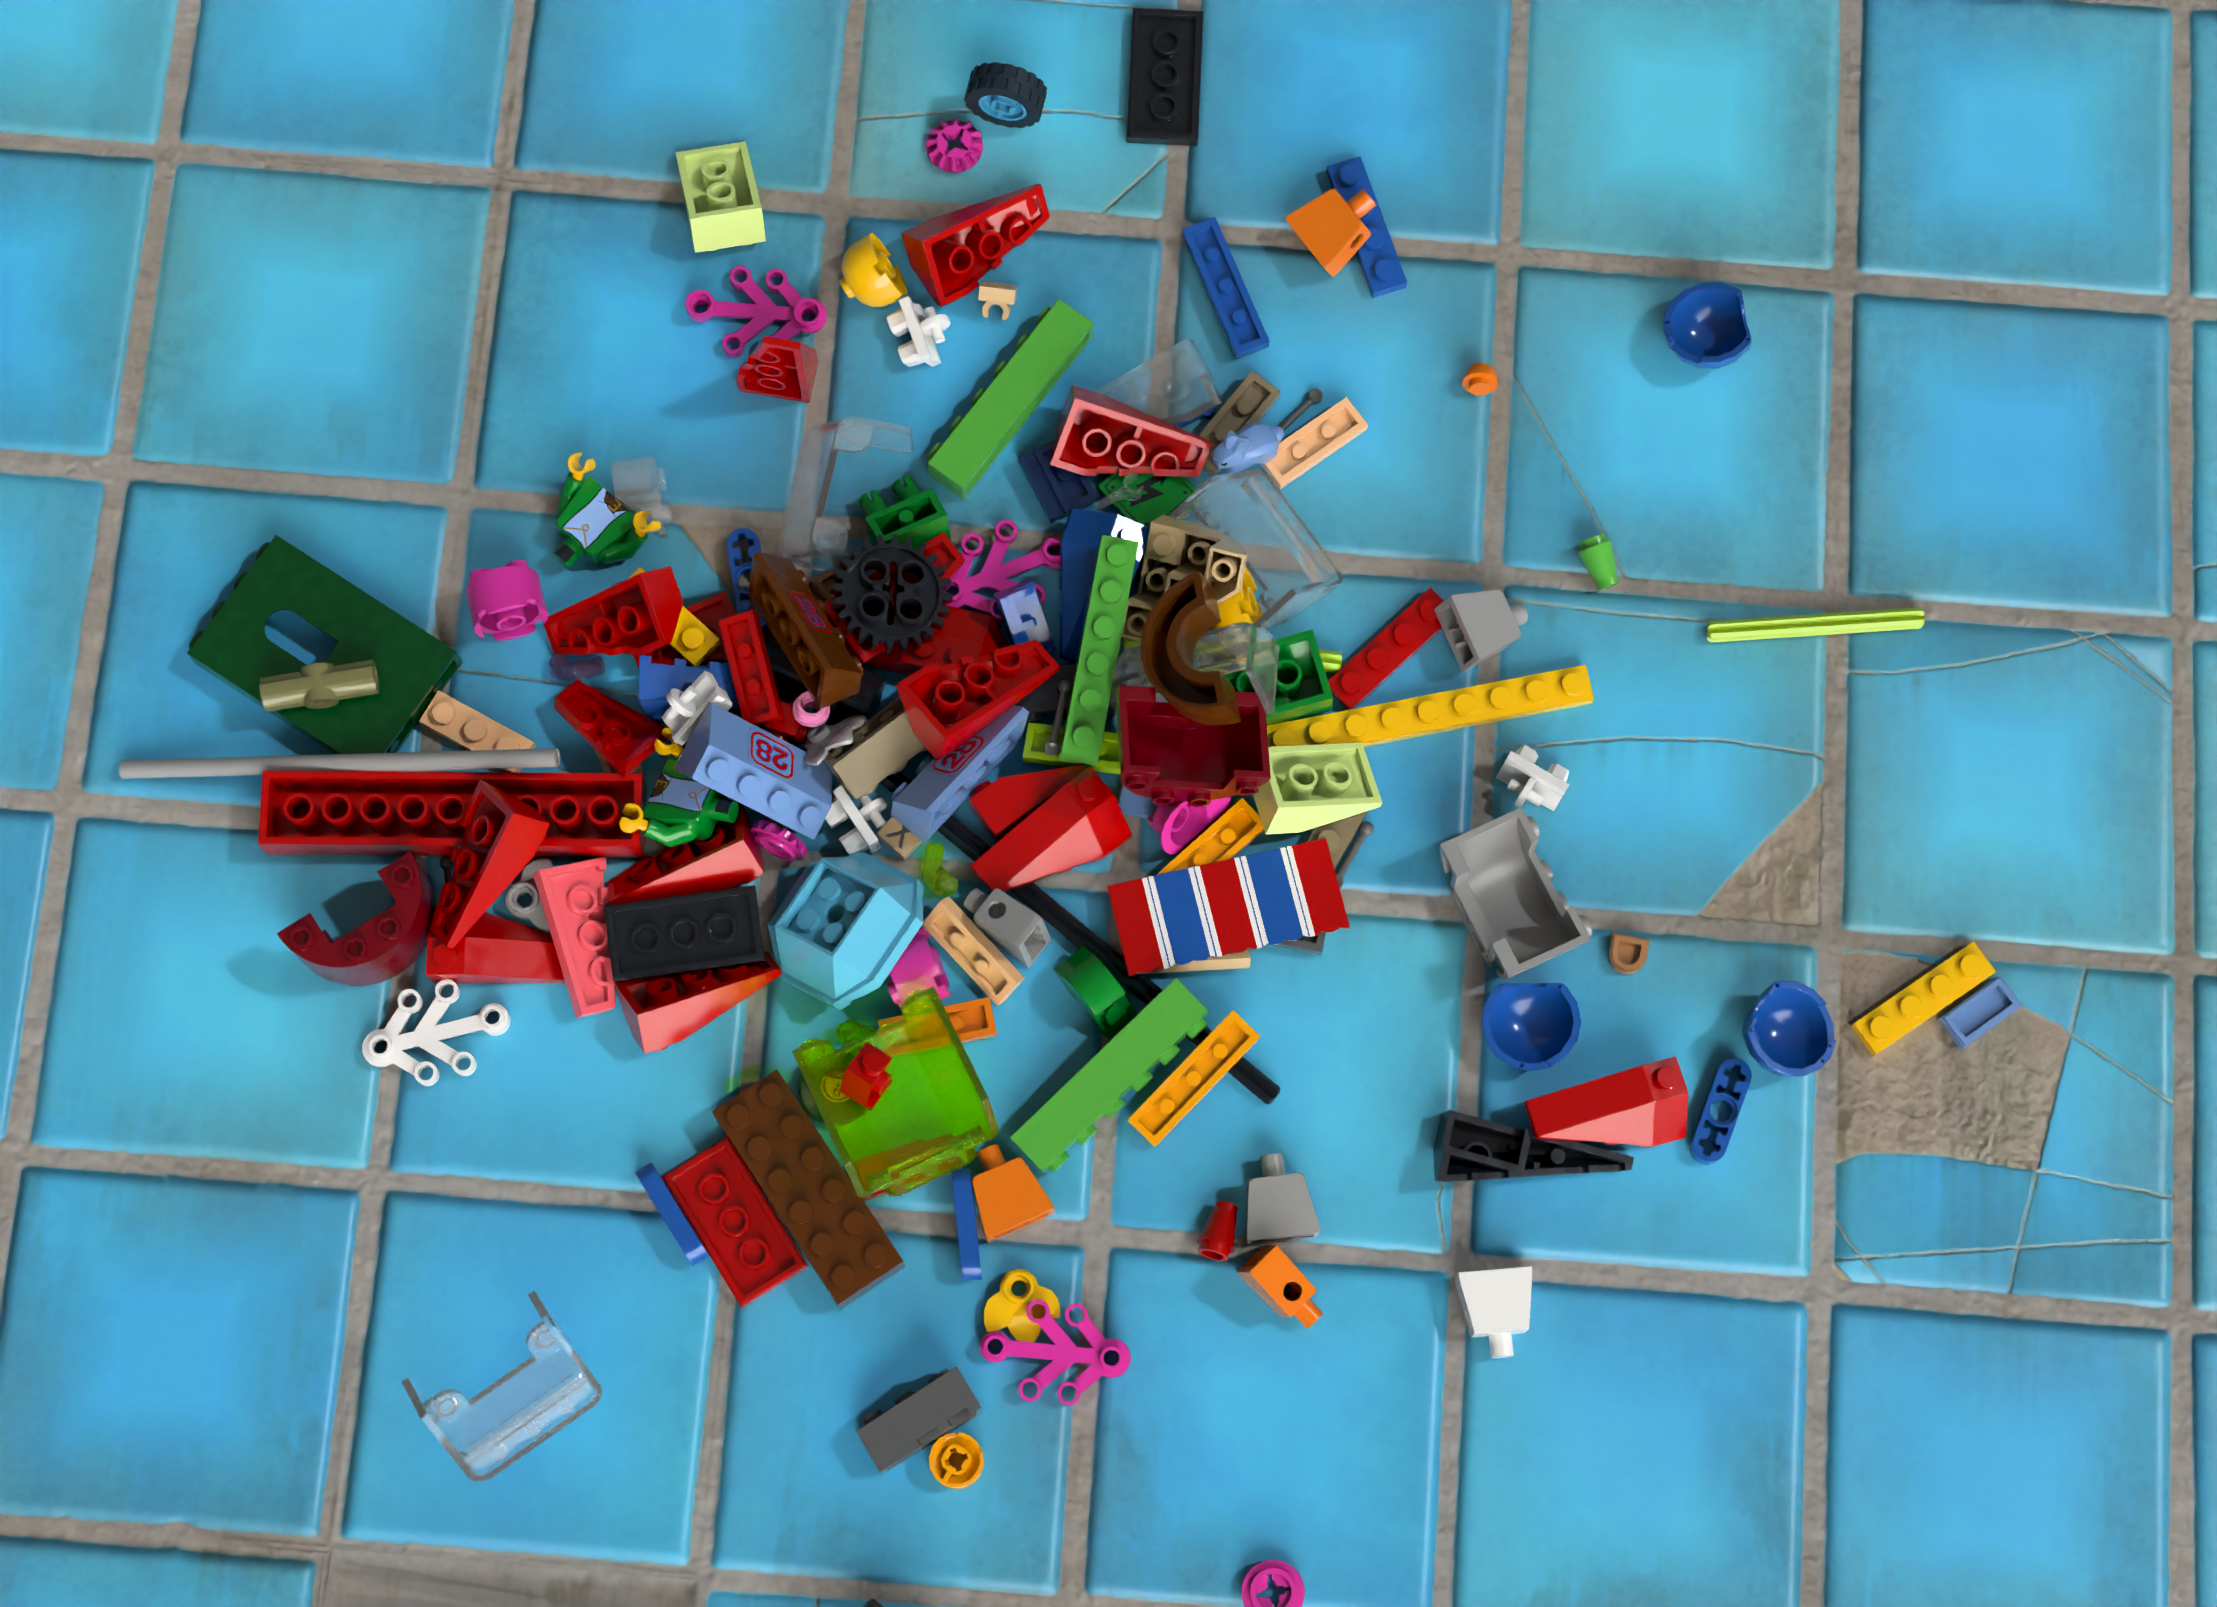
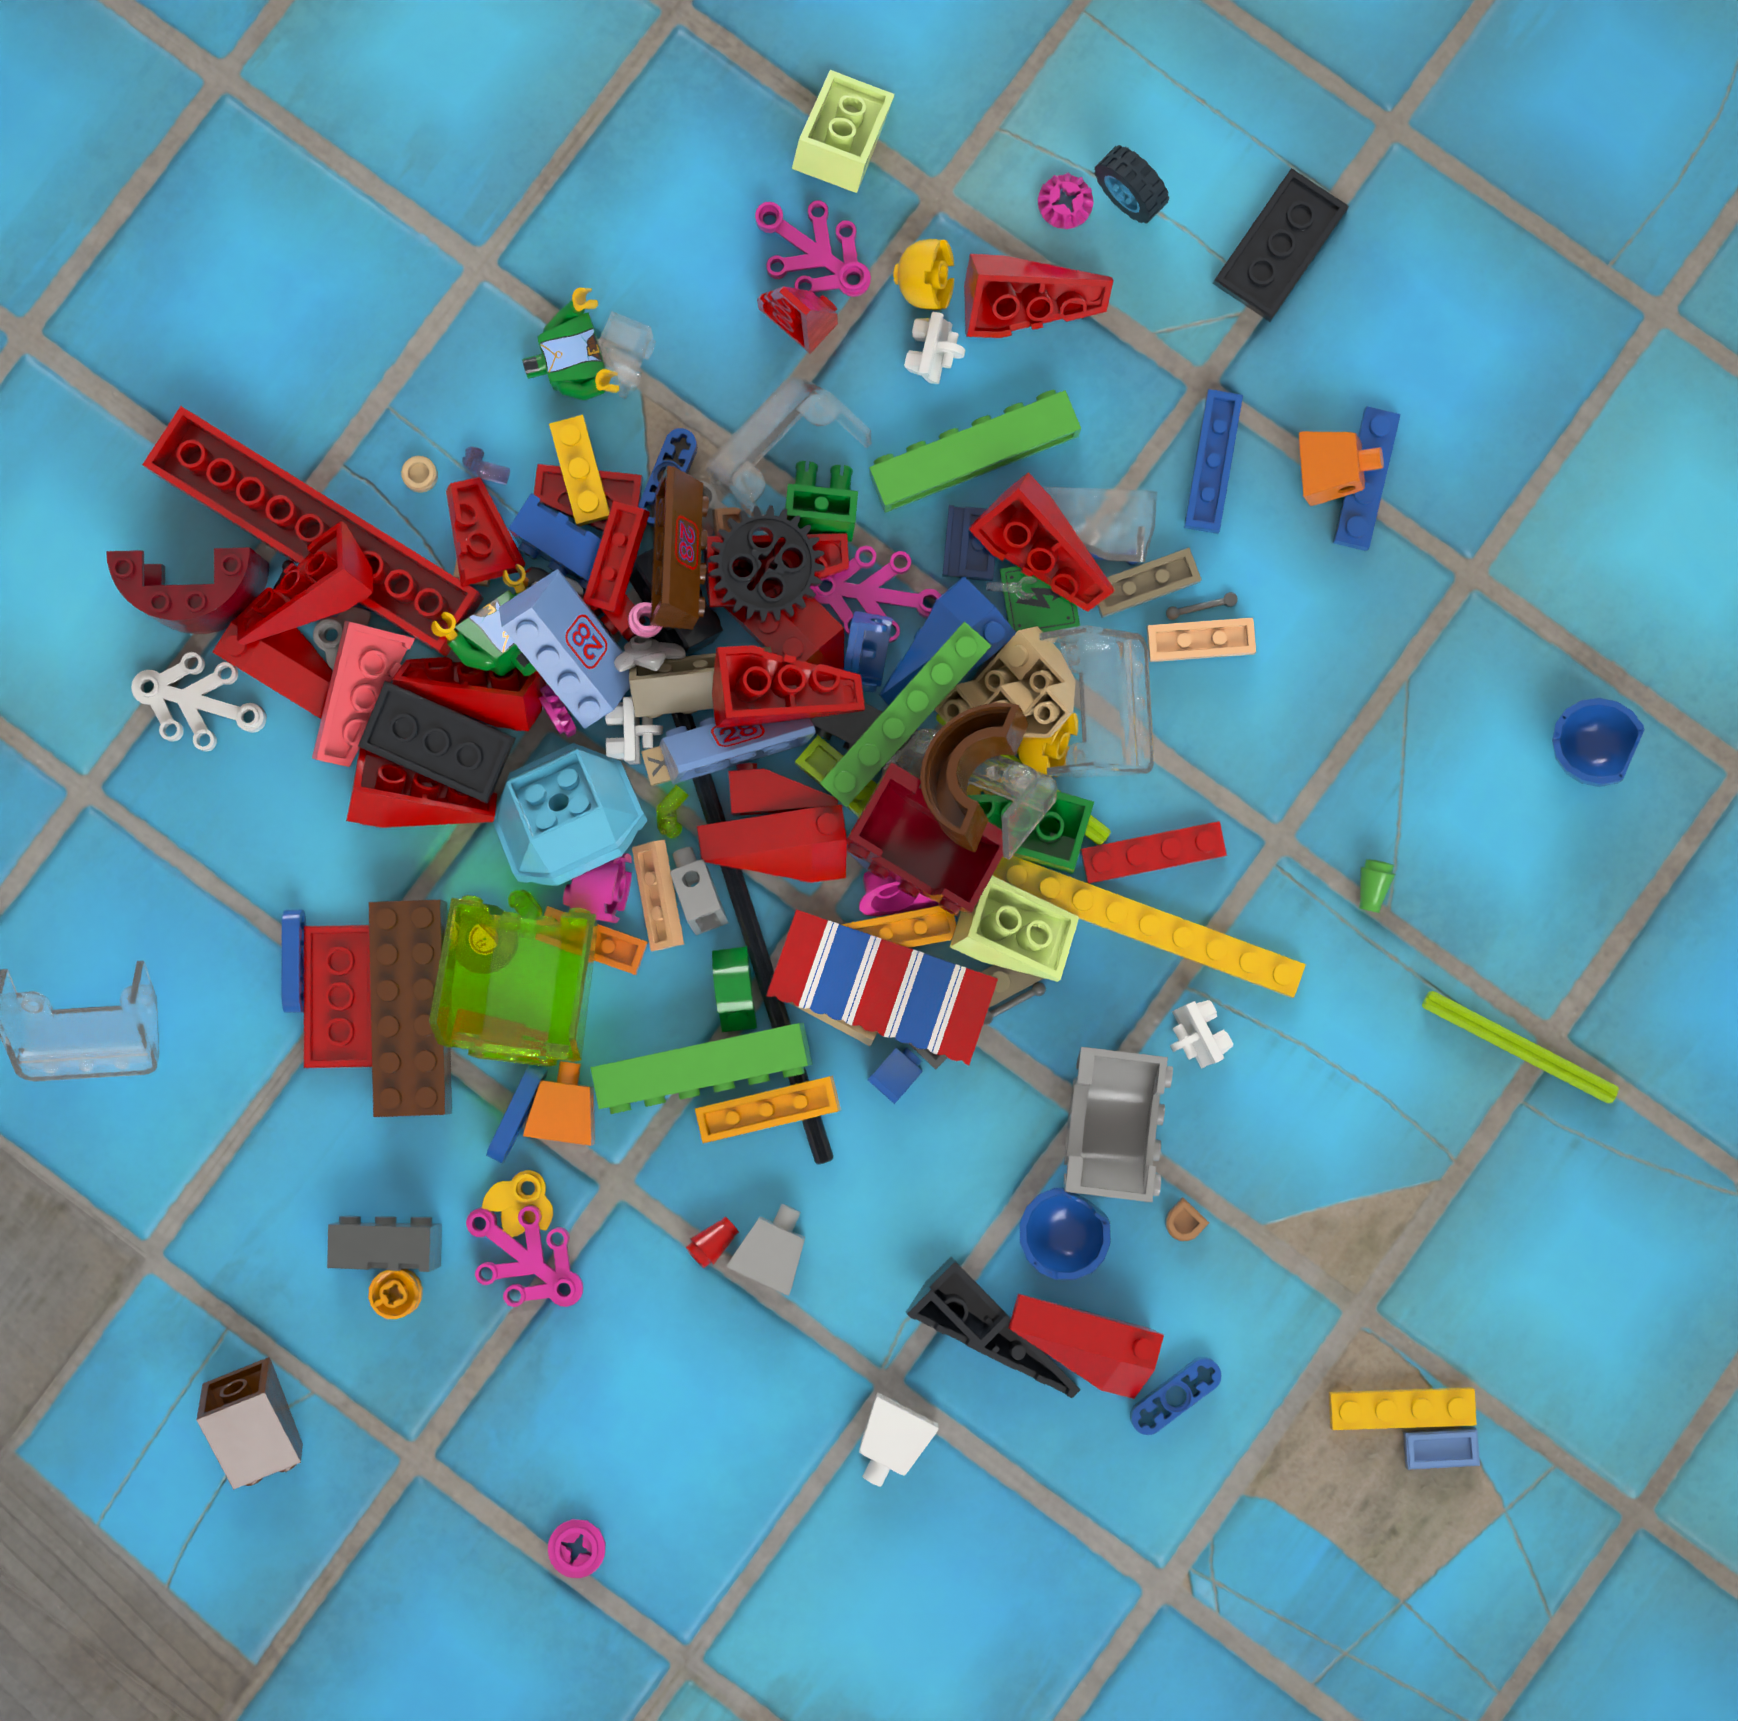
camera: 40 degrees right, 10 degrees up
light grey piece [119,748,560,779] -> none
dark green panel [187,535,463,754] -> none
olive piece [259,660,380,712] -> none
light nougat plate [419,690,536,772] -> none
dark pink brick [465,560,548,641] -> none
red wedge [544,566,684,656] -> none
white hips [662,670,732,745] -> none
red brick [839,1042,893,1111] -> none
tan tile [978,281,1019,320] -> none
dark grey hinge [1044,679,1072,756] -> none
medium blue animal [1210,421,1285,477] -> none
orange torso [1236,1245,1323,1329] -> none
light grey torso [1434,590,1528,672] -> none
orange plate [1462,363,1498,396] -> none
blue cylinder [1742,980,1836,1077] -> none
none -> tan tile [401,456,438,493]
none -> blue slope [868,1047,923,1104]

